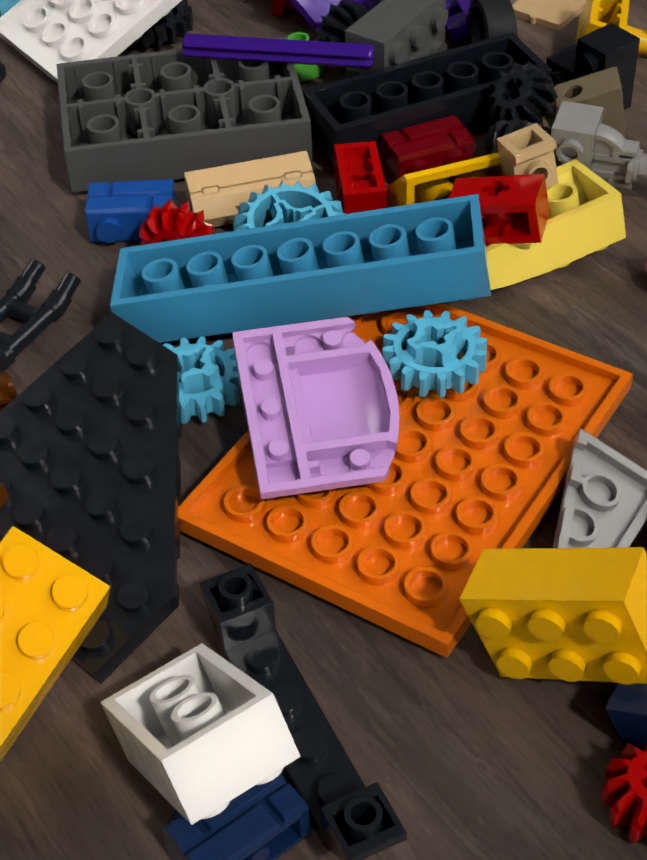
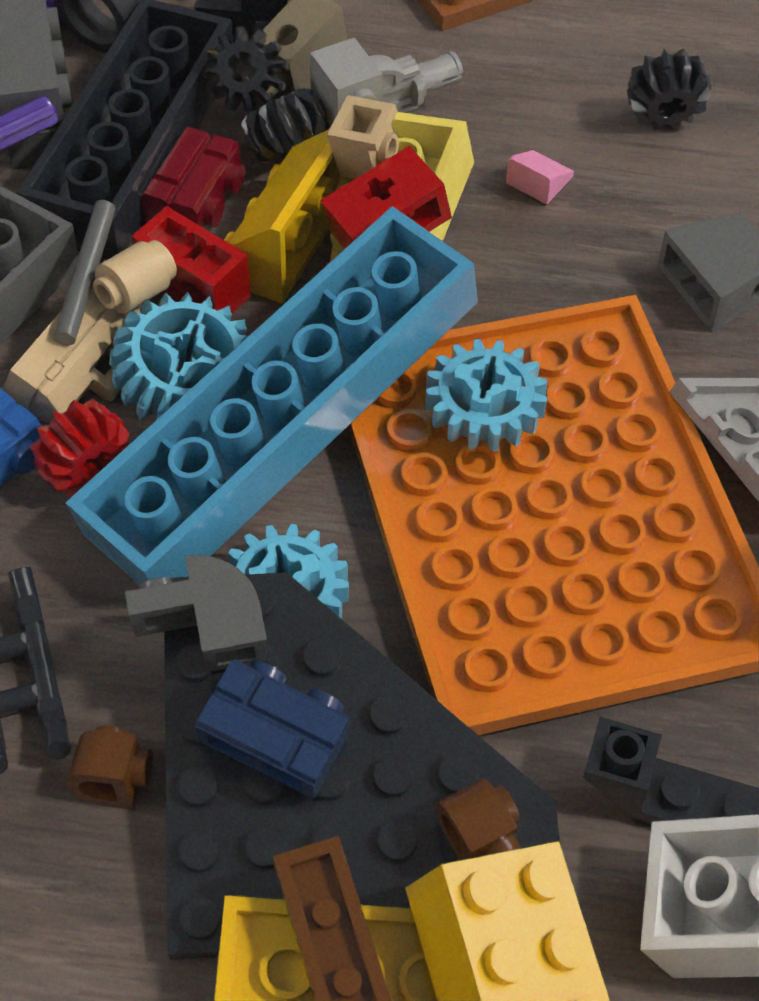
camera: 50 degrees left, 10 degrees up
lavender slope [232,317,400,499] -> none
none -> dark grey bar [53,200,116,345]
none -> tan brick [93,240,177,314]
none -> dark grey brick [125,555,269,672]
none -> dark blue brick [195,659,350,800]
none -> reddish brown plate [435,779,522,861]

